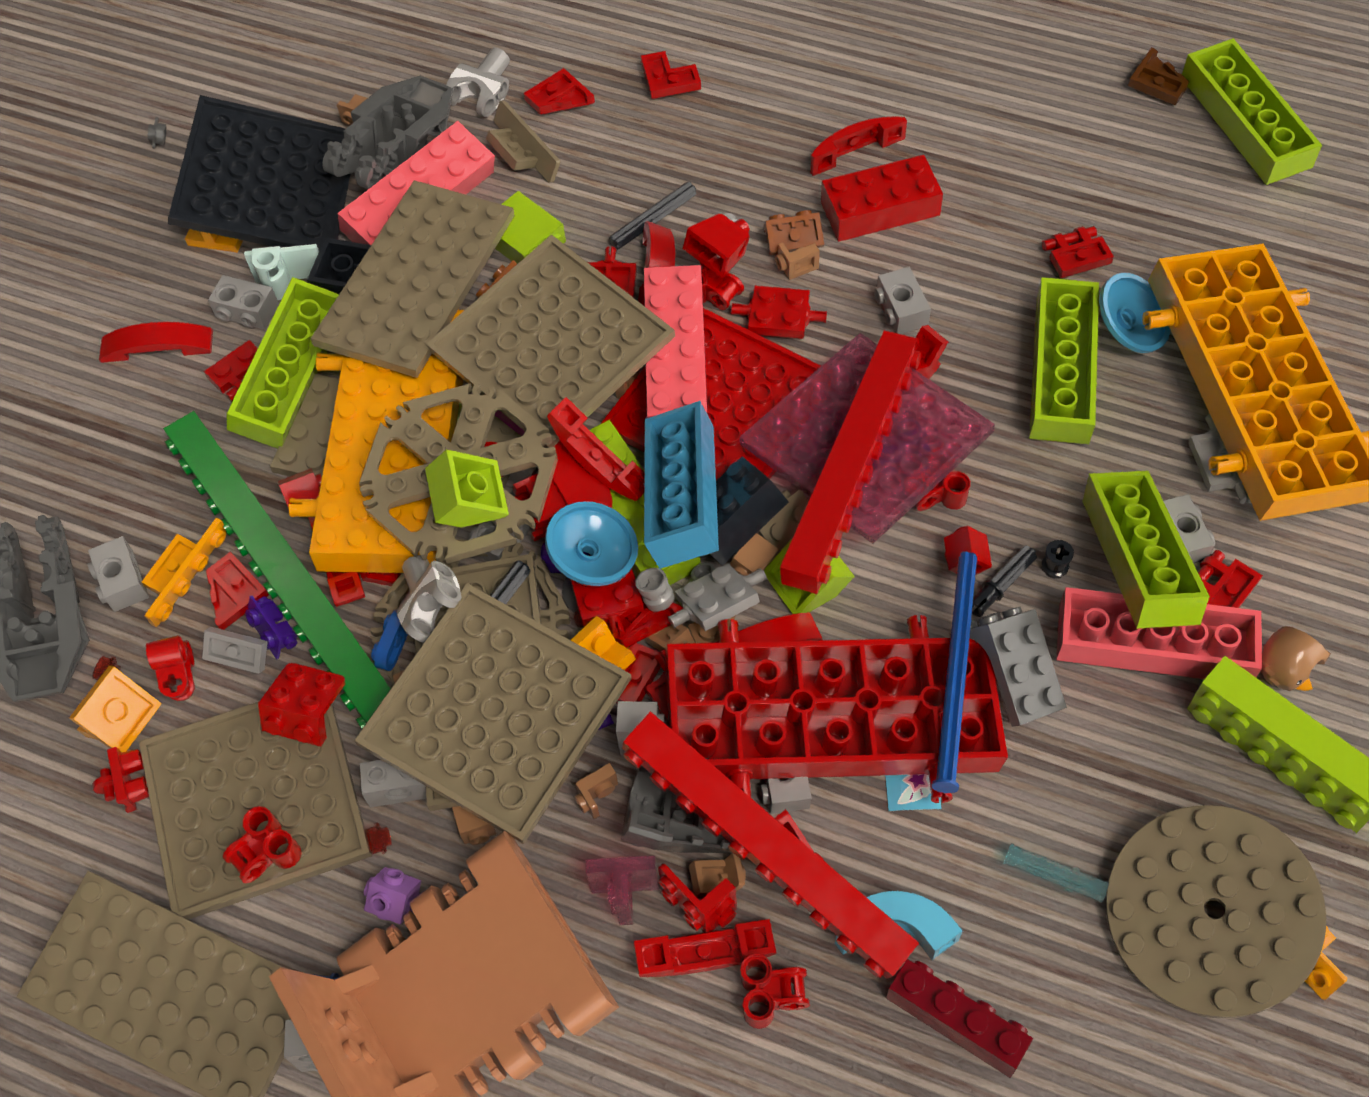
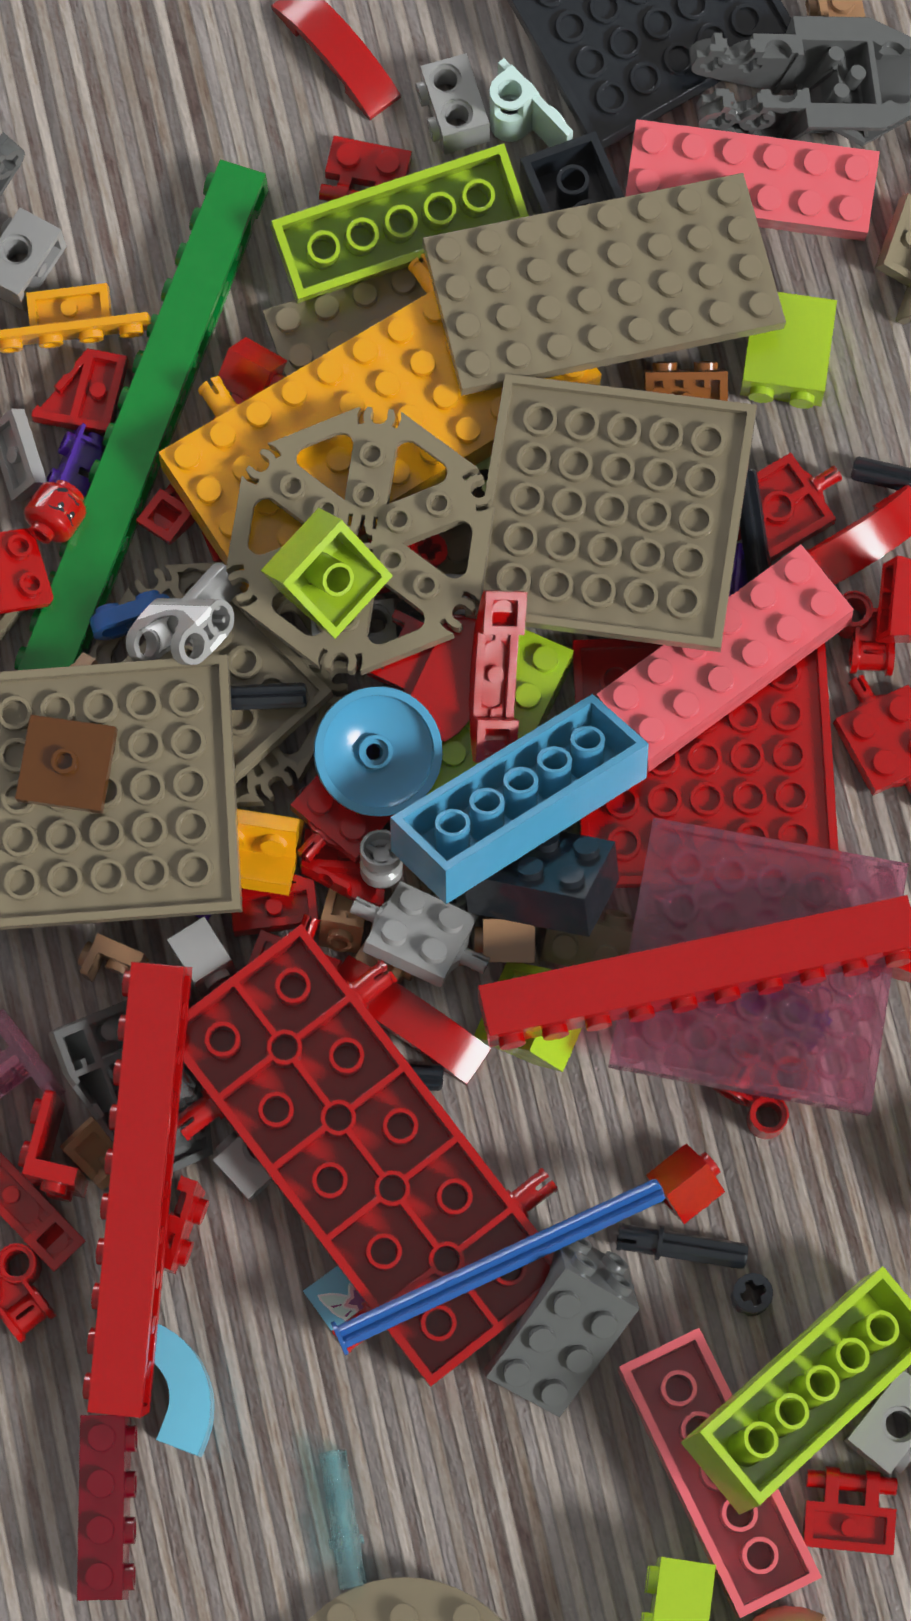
camera: 55 degrees right, 15 degrees up
none -> reddish brown plate [15,715,118,814]
none -> red head [24,480,86,544]

